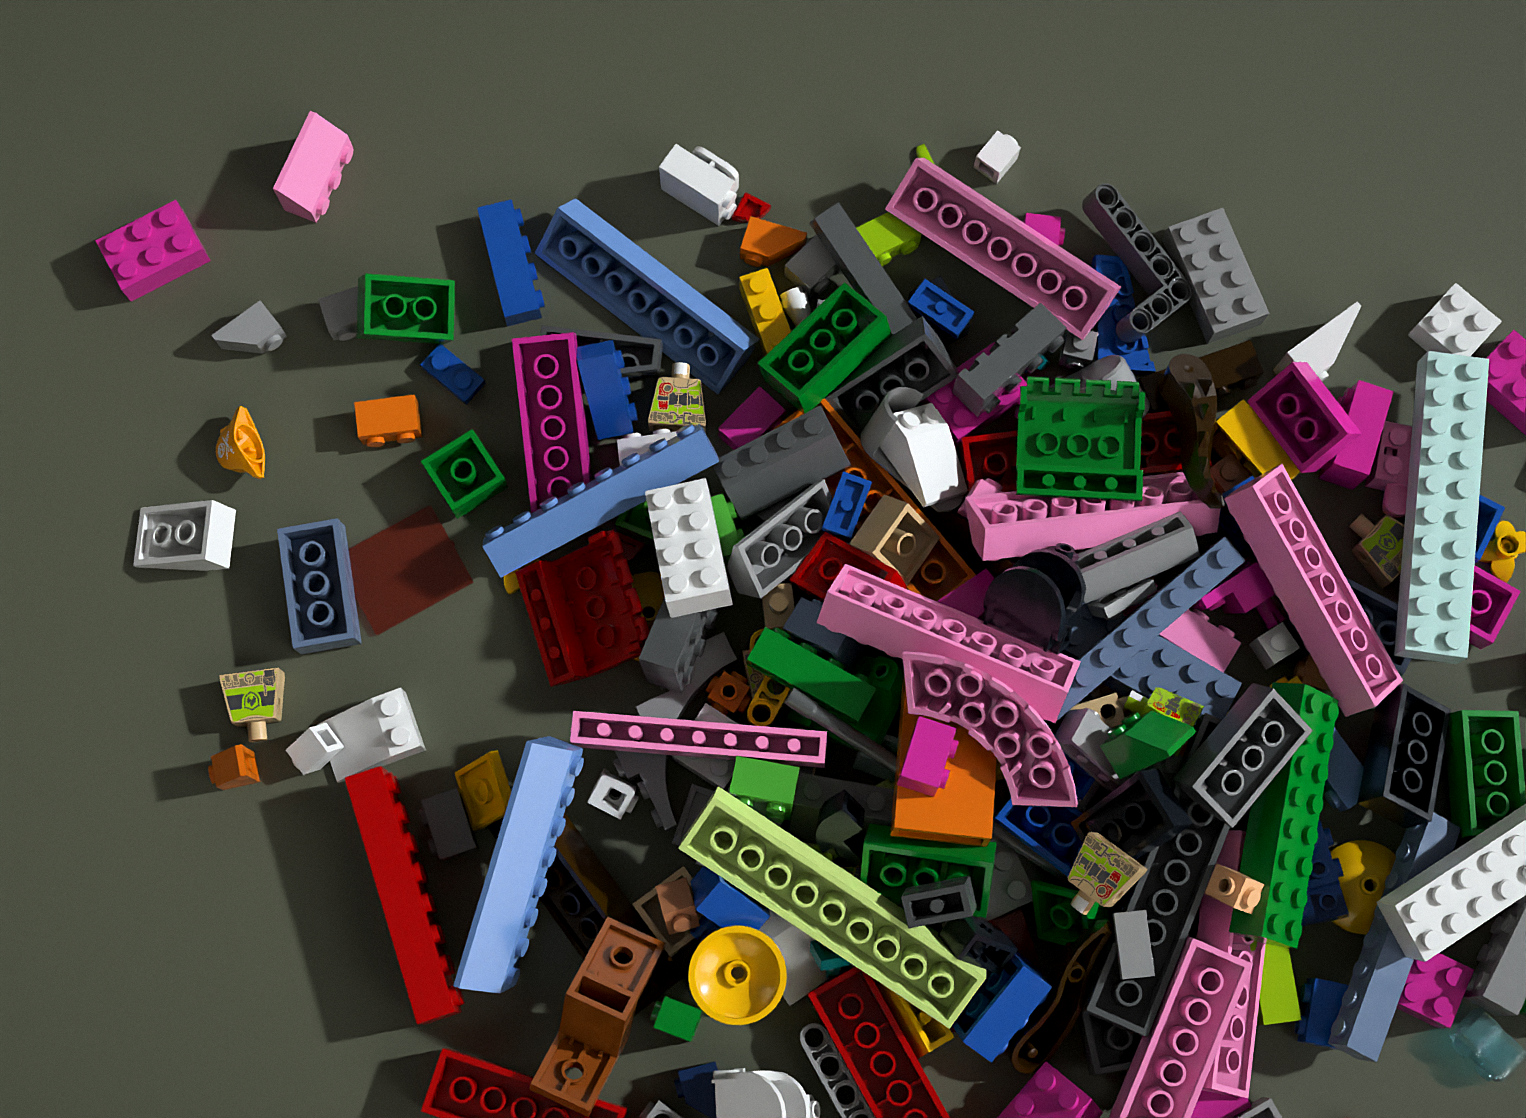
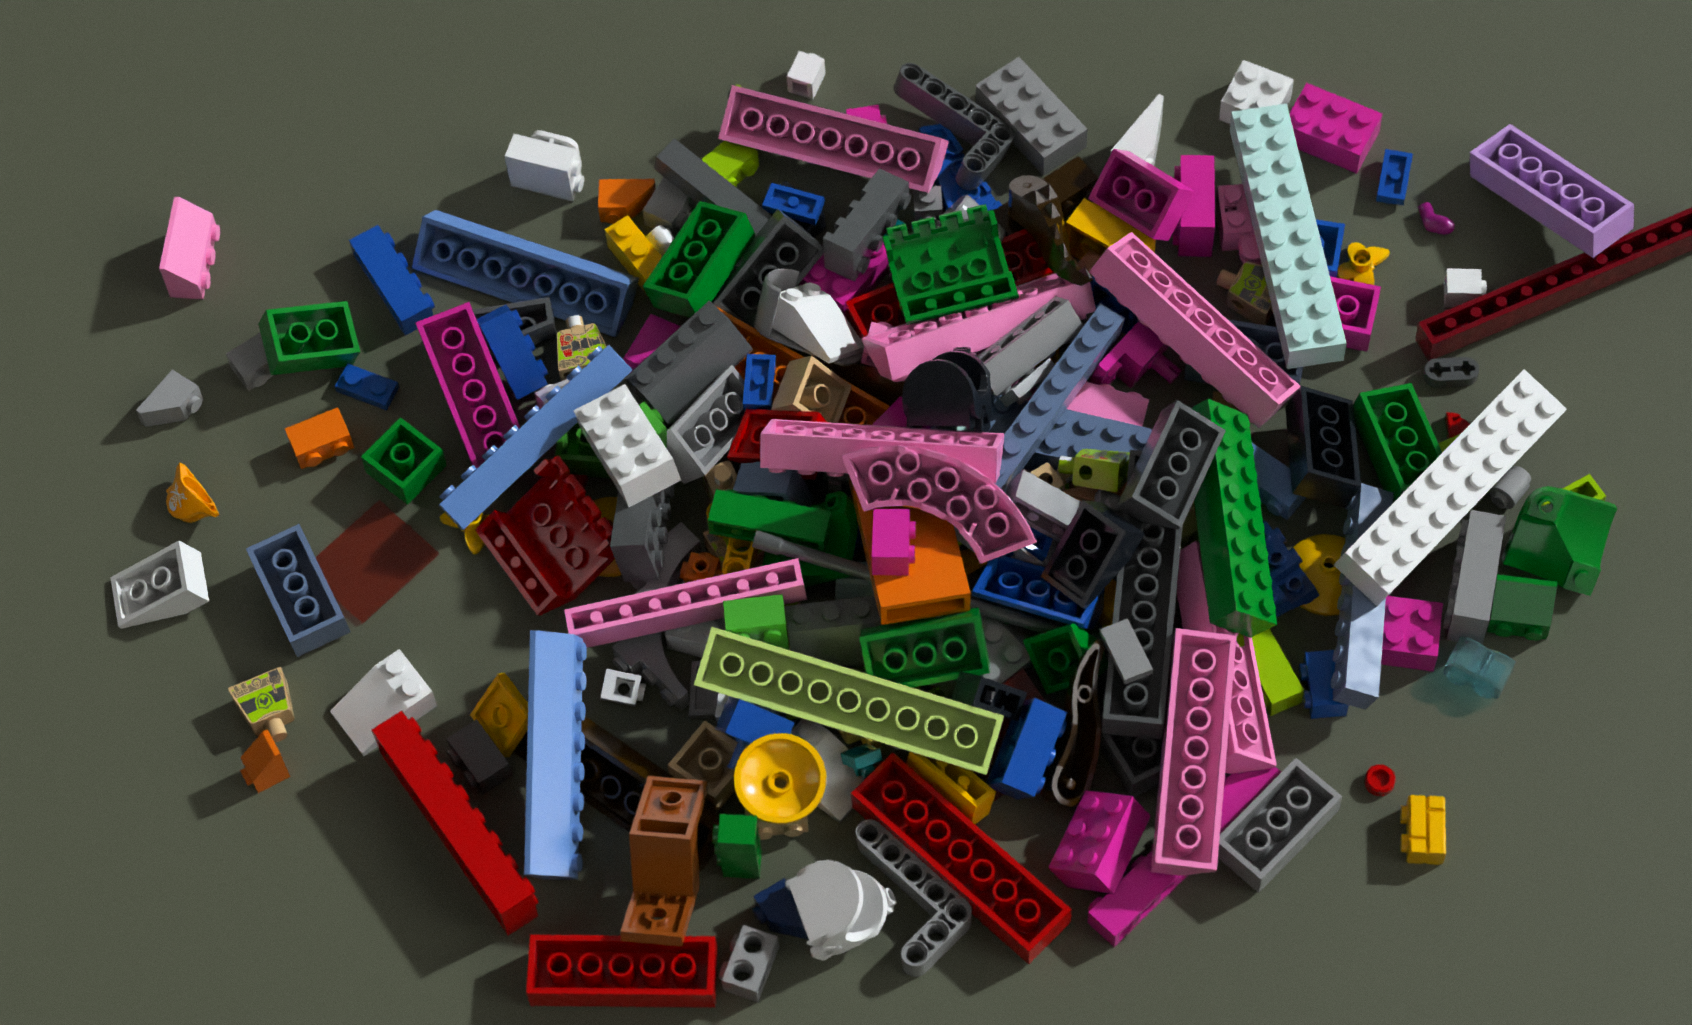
camera: 10 degrees left, 15 degrees down
dark pink brick [95,200,211,302] -> none
white brick [286,723,344,775] -> none
nougat brick [655,877,700,935] -> none
red tile [732,192,771,223] -> none
black brick [816,789,865,868] -> none
dark grey brick [901,875,977,928] -> none
torso [1068,832,1148,915] -> none
green slope [1100,710,1196,779] -> none
light nougat brick [1204,864,1265,914] -> none
white brick [1249,622,1300,670] -> none

